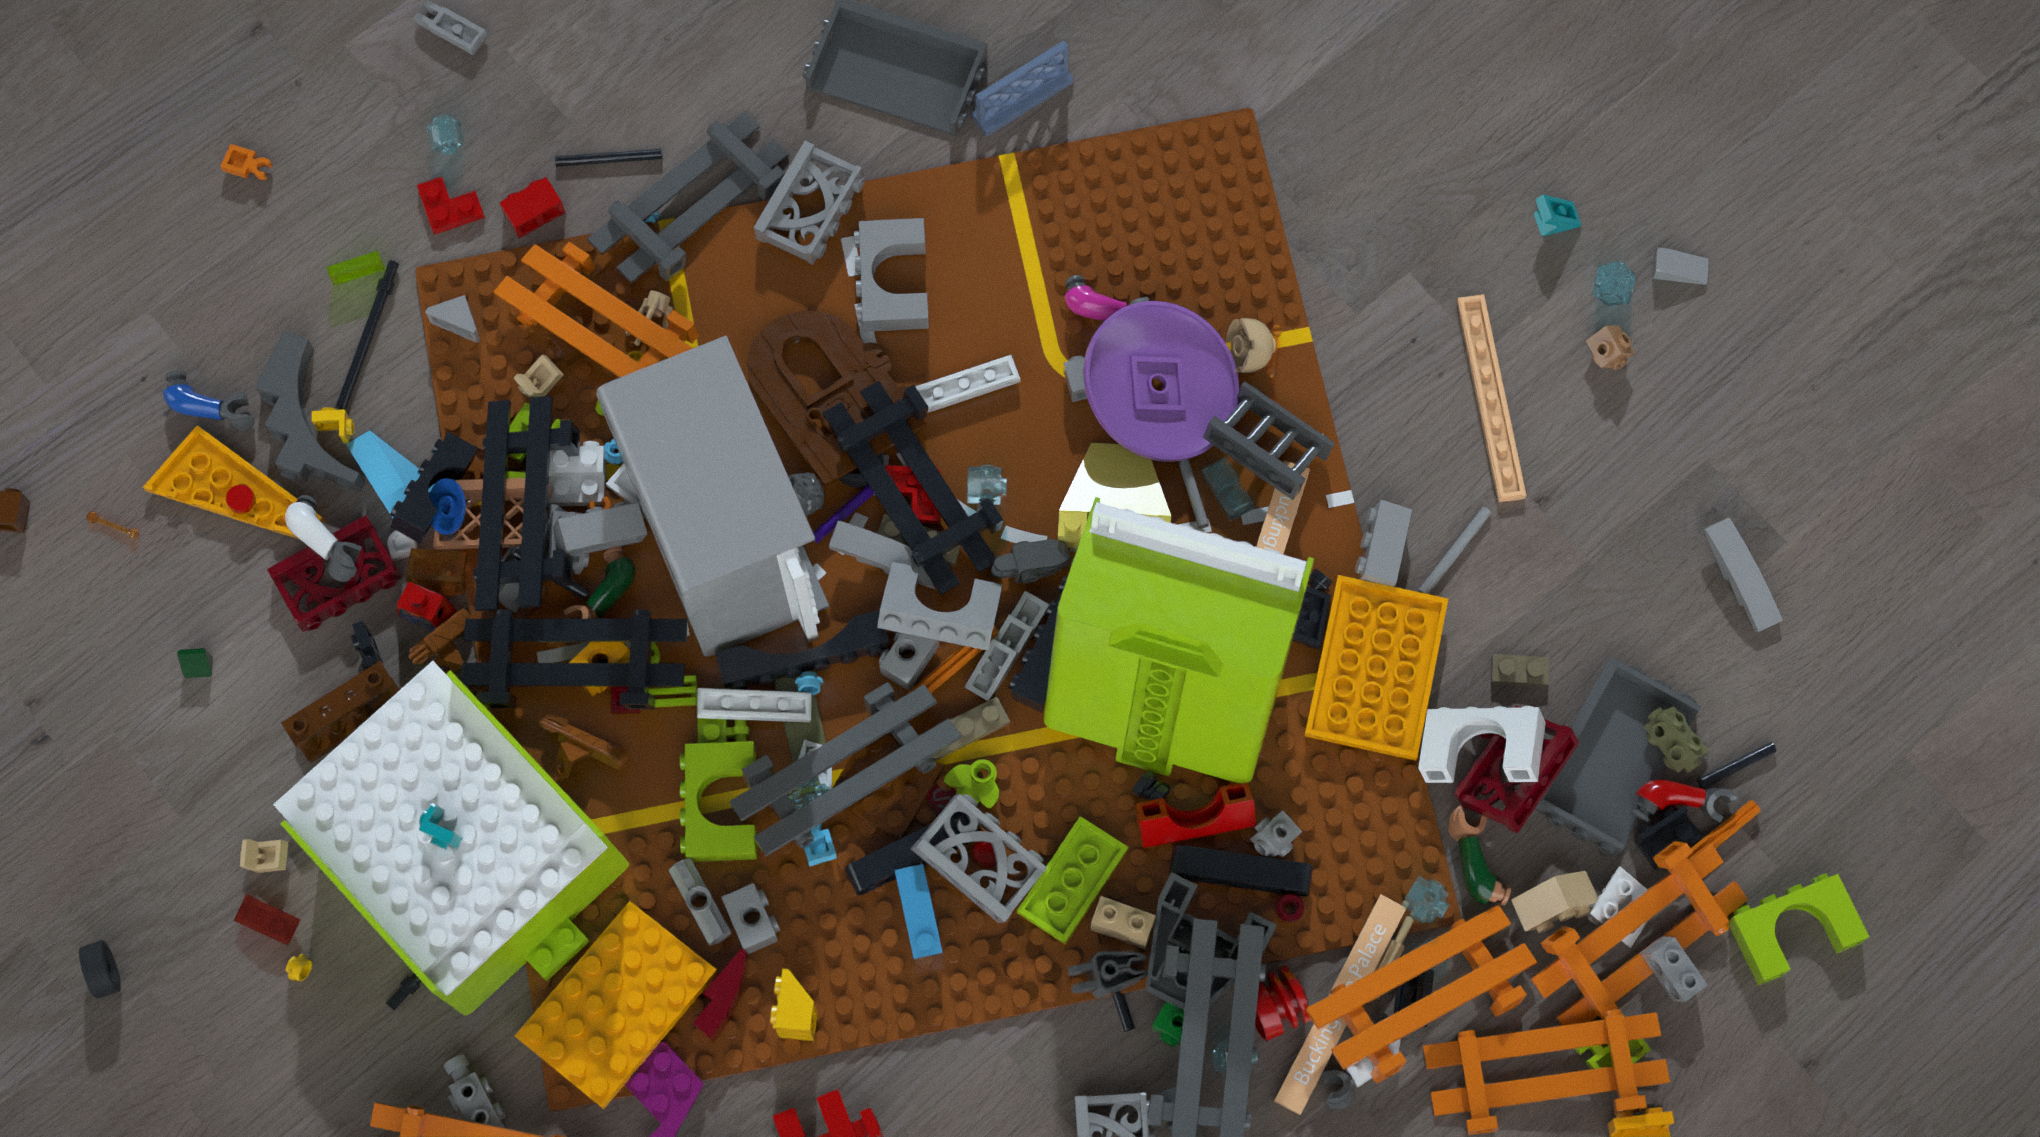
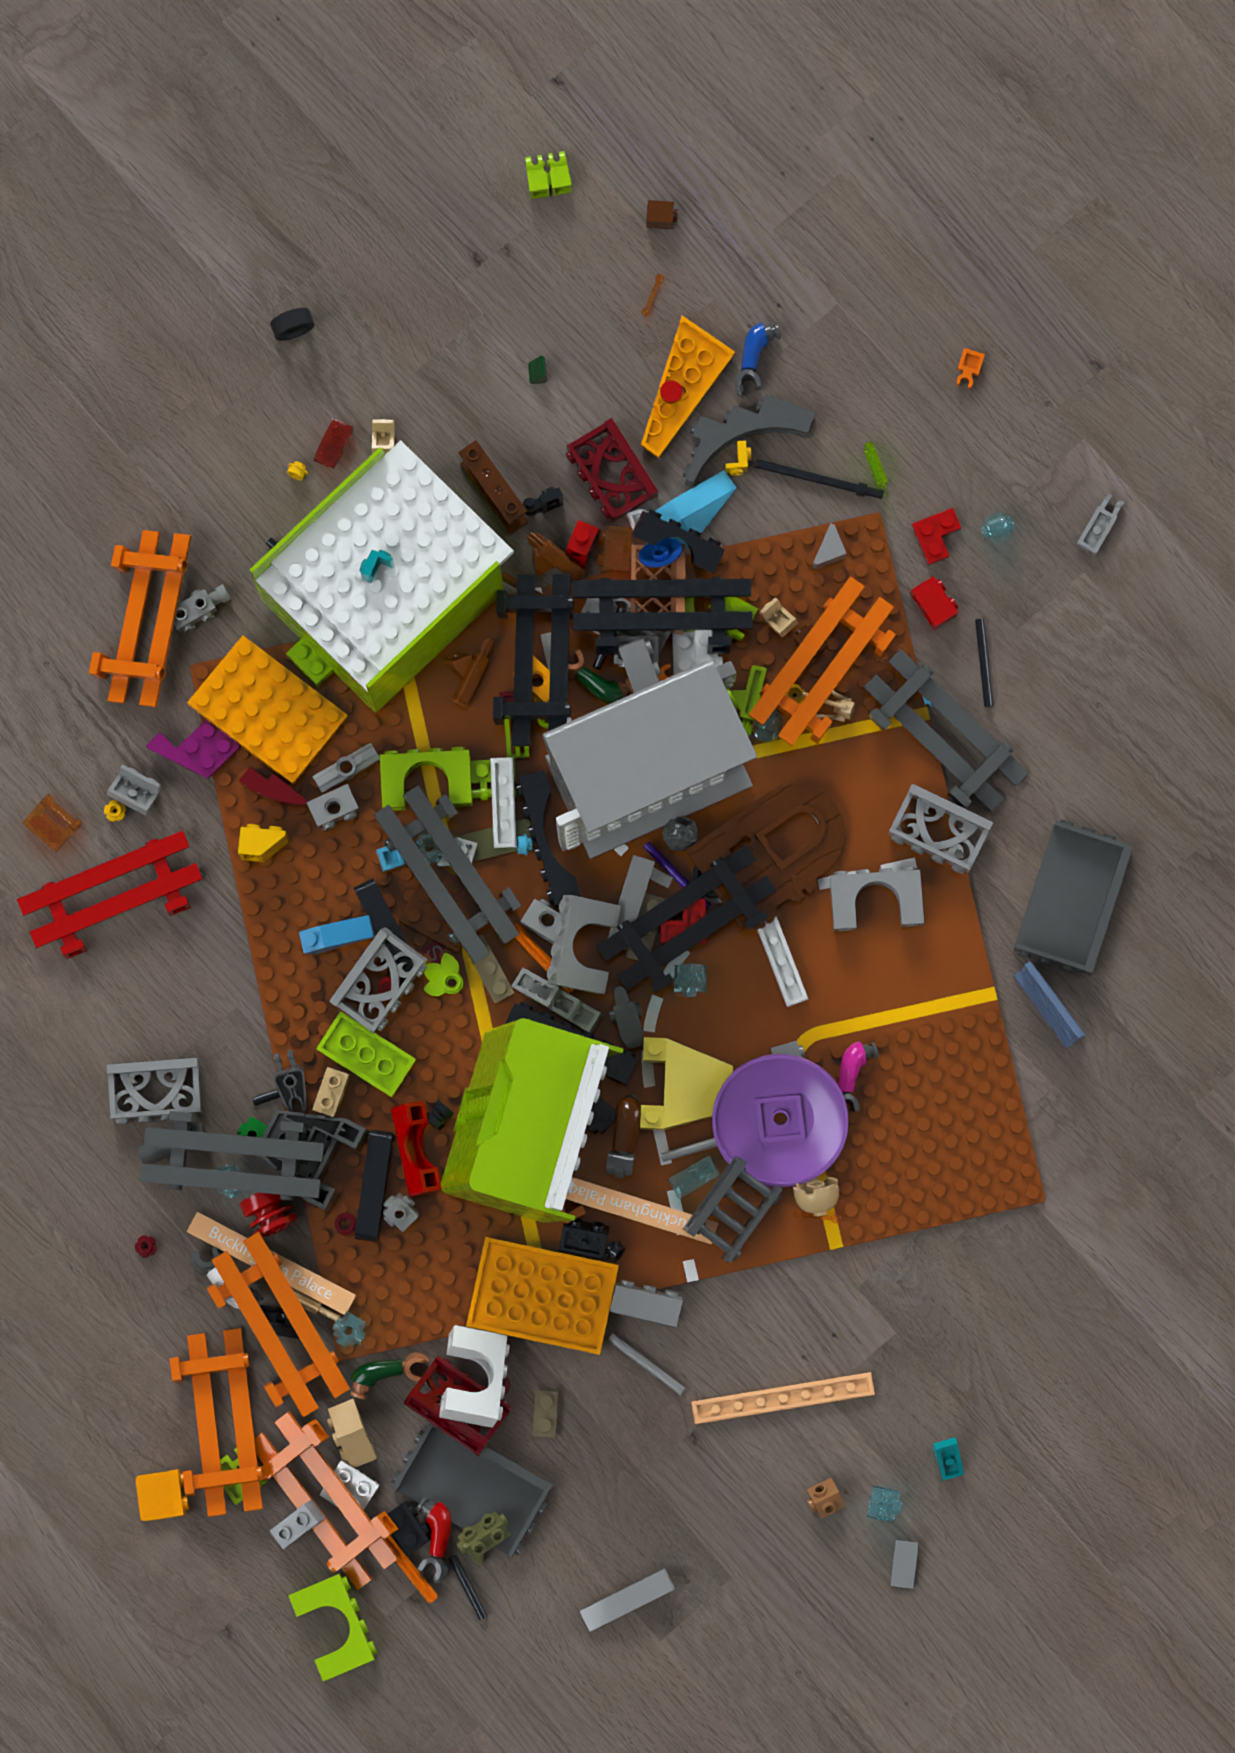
camera: 90 degrees right, 10 degrees up
piece [285,495,362,582] -> none

